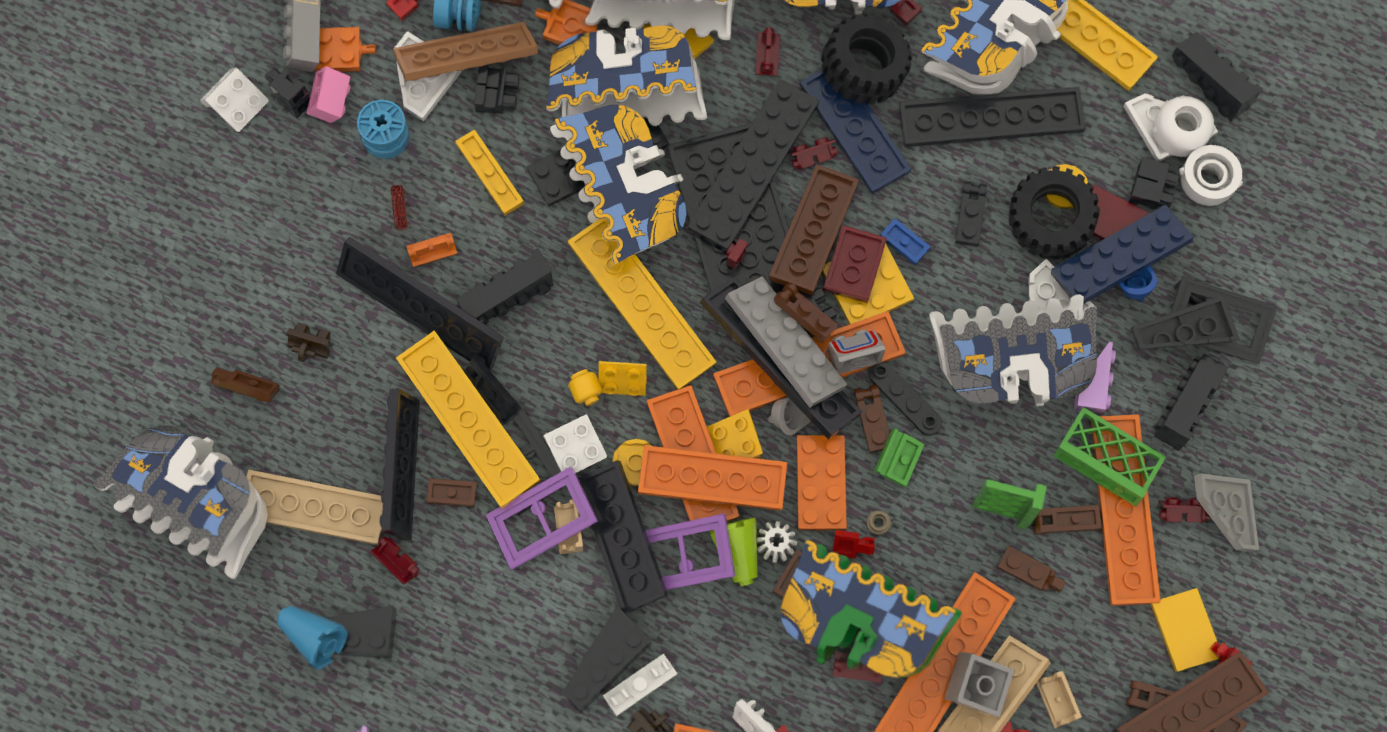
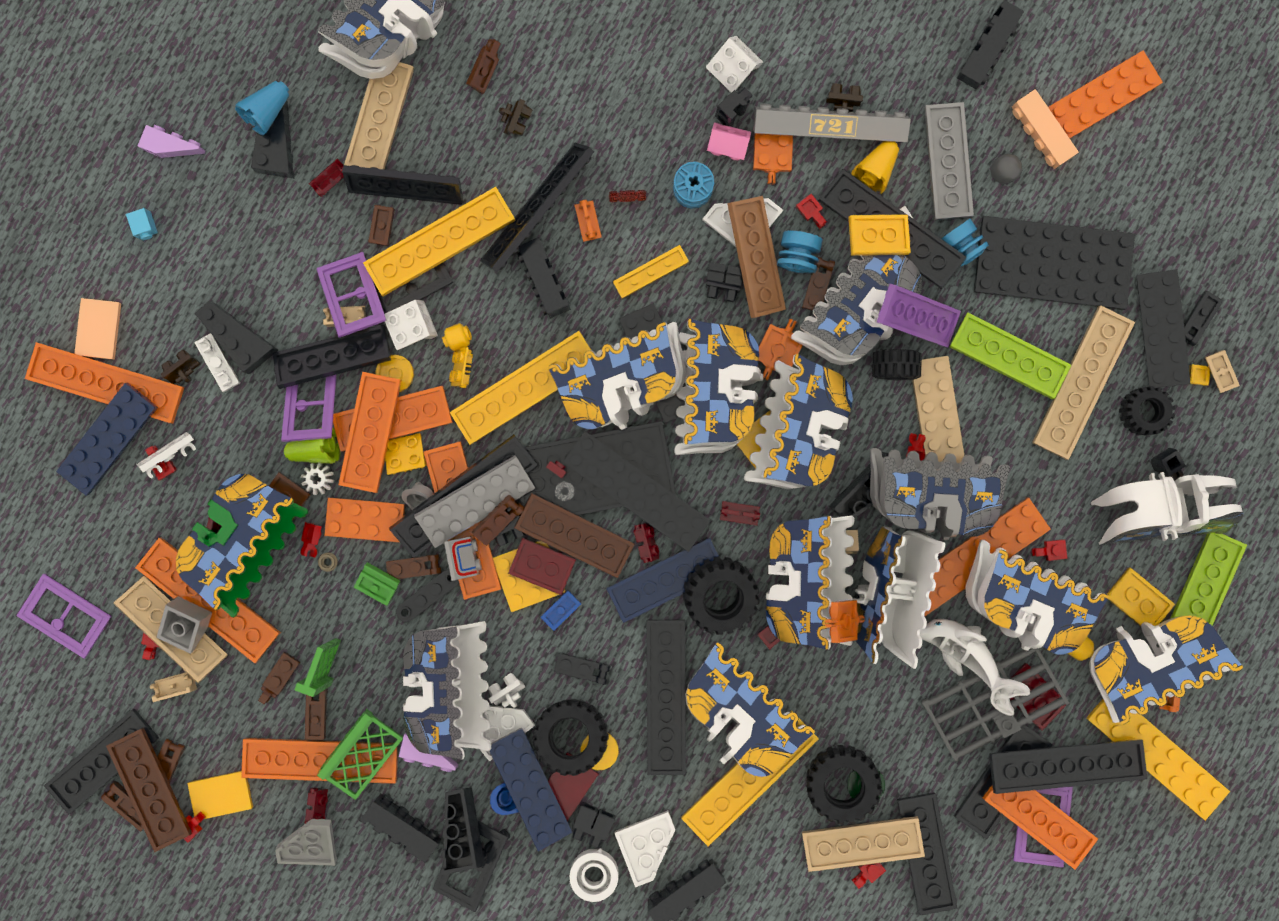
camera: 100 degrees right, 15 degrees up
black plate [464,355,516,419] -> none
white piece [1152,96,1216,157] -> none
none -> white hips [488,673,525,708]
none -> clear plate [555,482,575,501]

